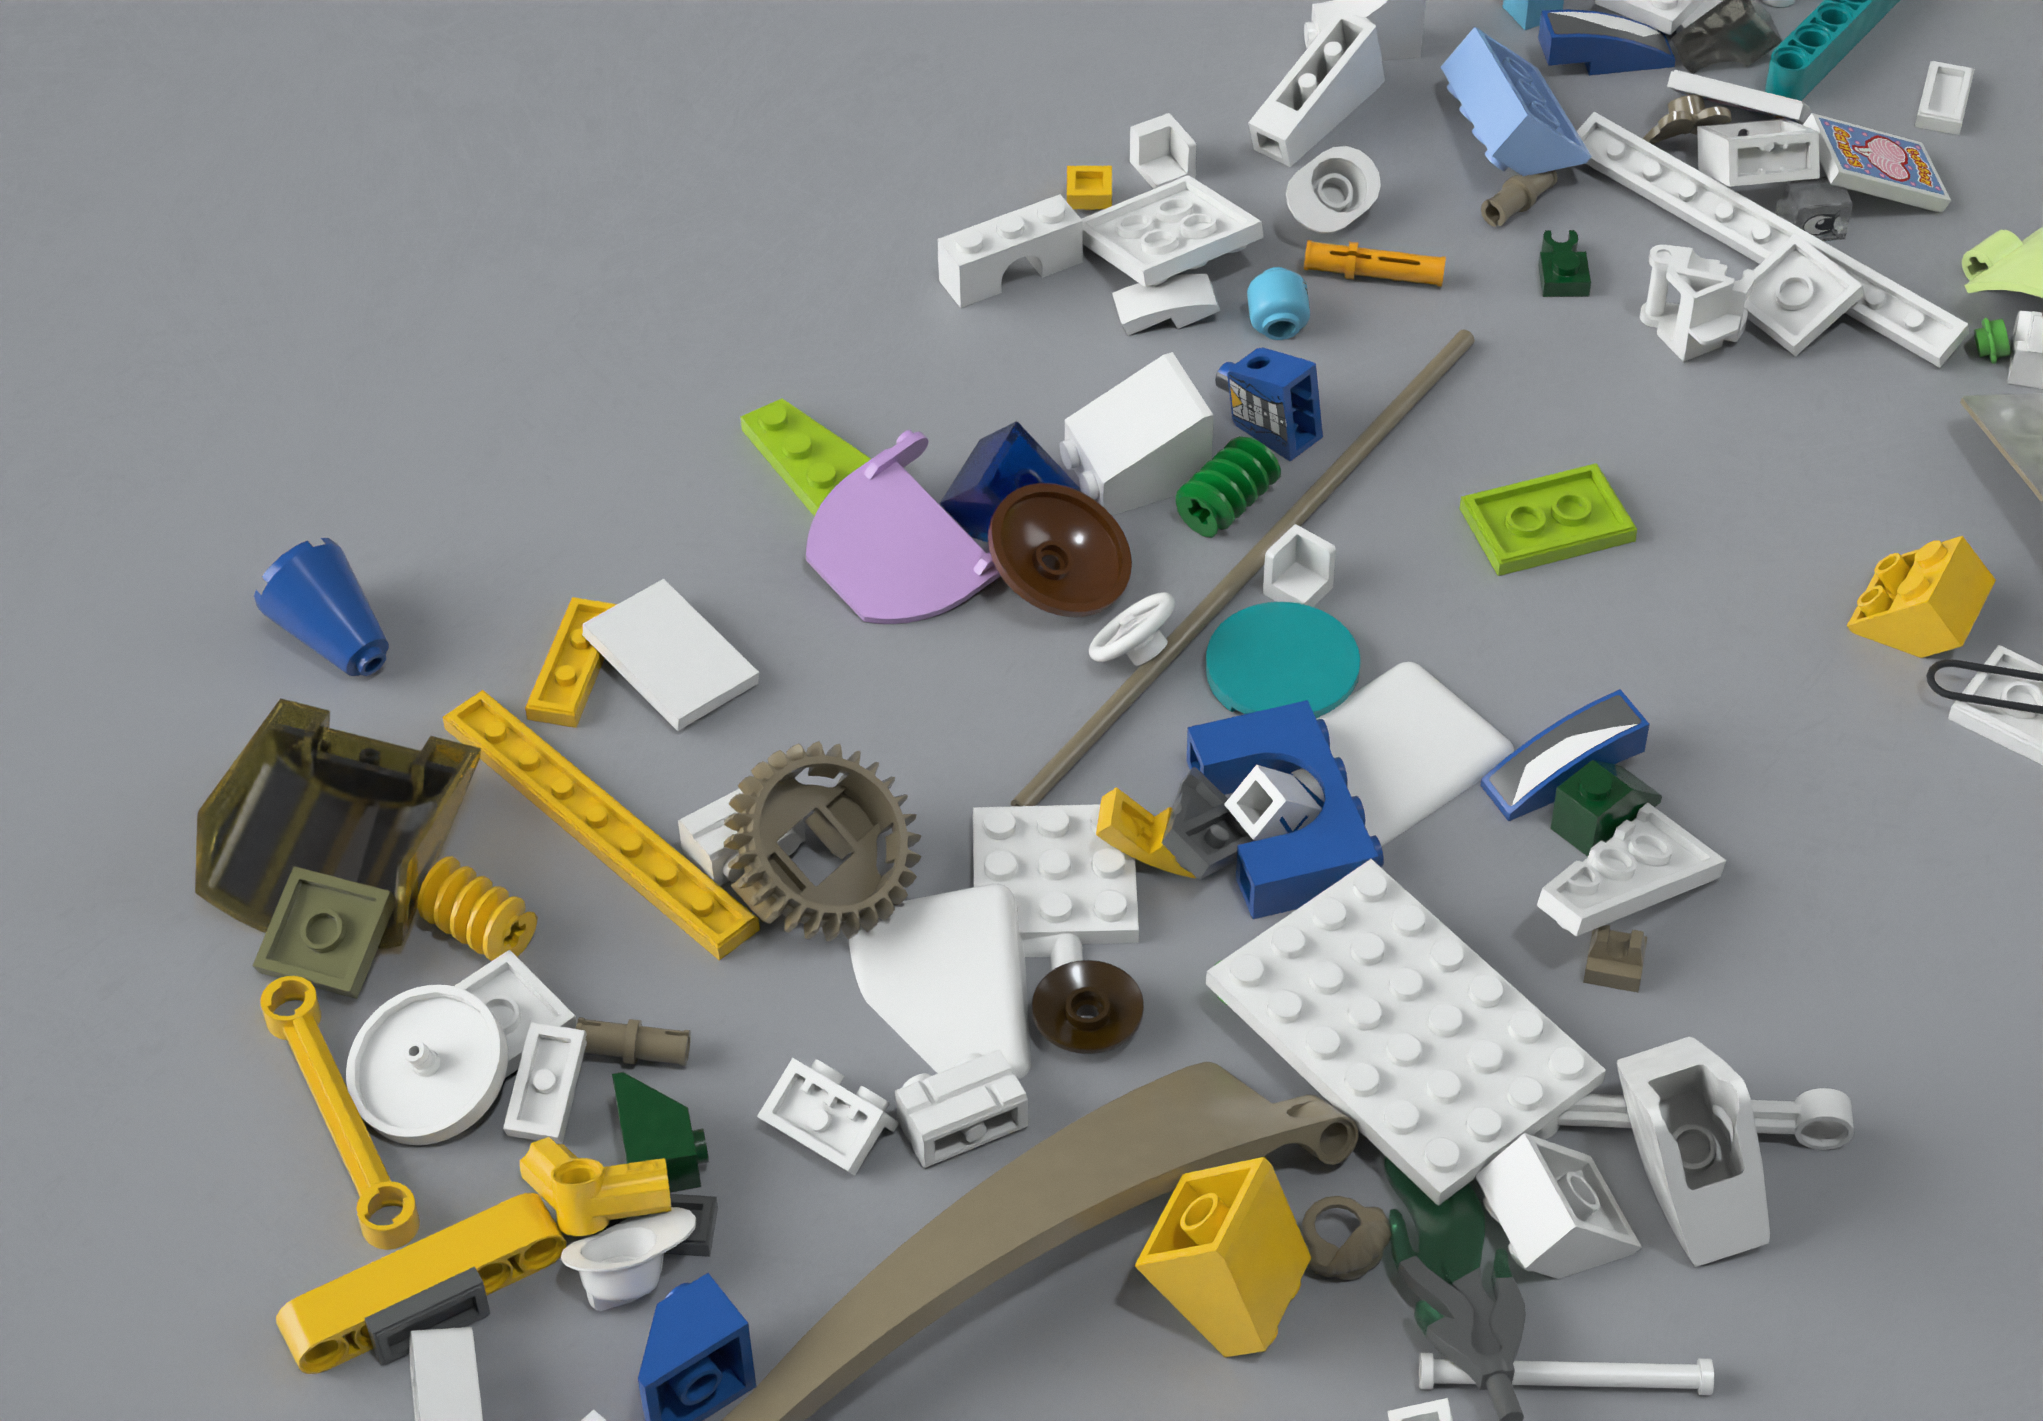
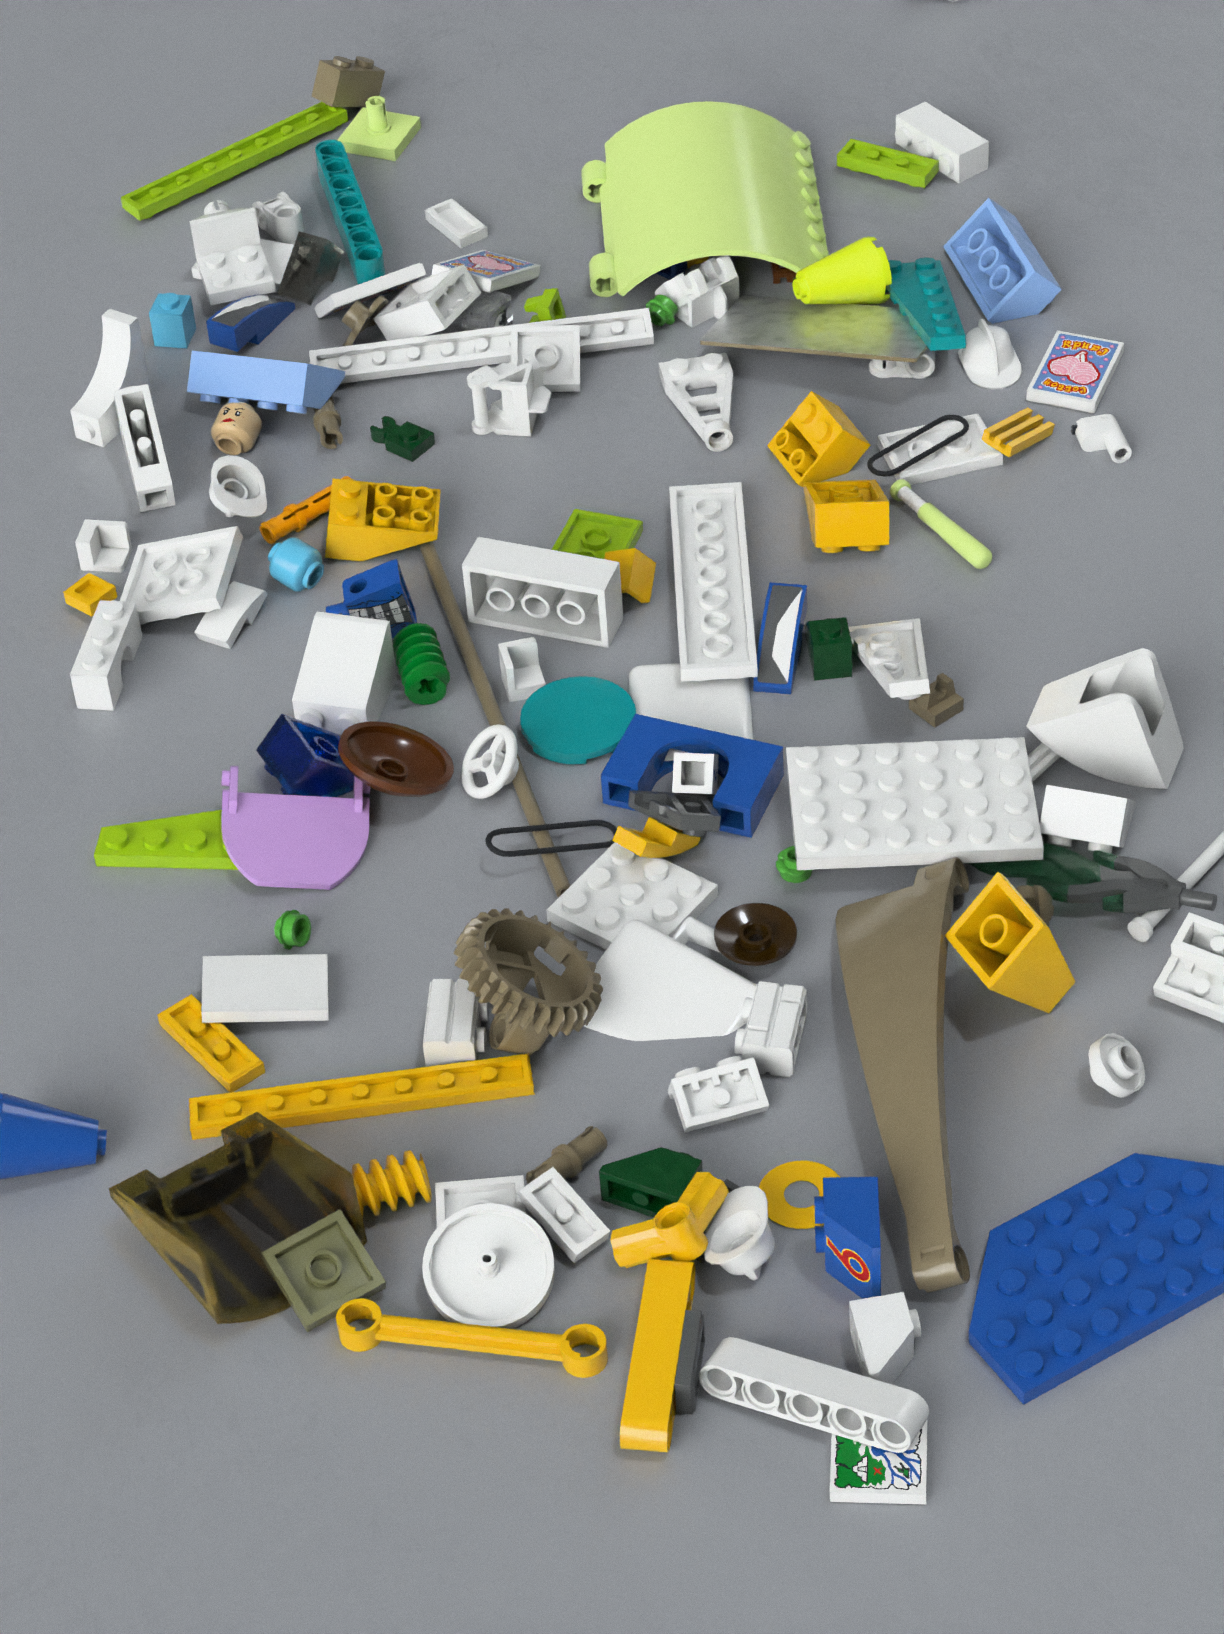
camera: 50 degrees left, 5 degrees down
none -> tan head [211,402,262,455]
none -> bright green plate [274,910,311,950]
none -> yellow slope [325,478,441,561]
none -> white brick [462,537,624,648]
none -> black piece [485,820,617,857]
none -> lime tile [524,288,566,323]
none -> yellow panel [604,548,656,603]
none -> white plate [659,353,734,452]
none -> white plate [669,482,758,682]
none -> yellow piece [759,1160,840,1229]
none -> yellow slope [804,479,889,553]
none -> yellowish green piece [890,479,992,569]

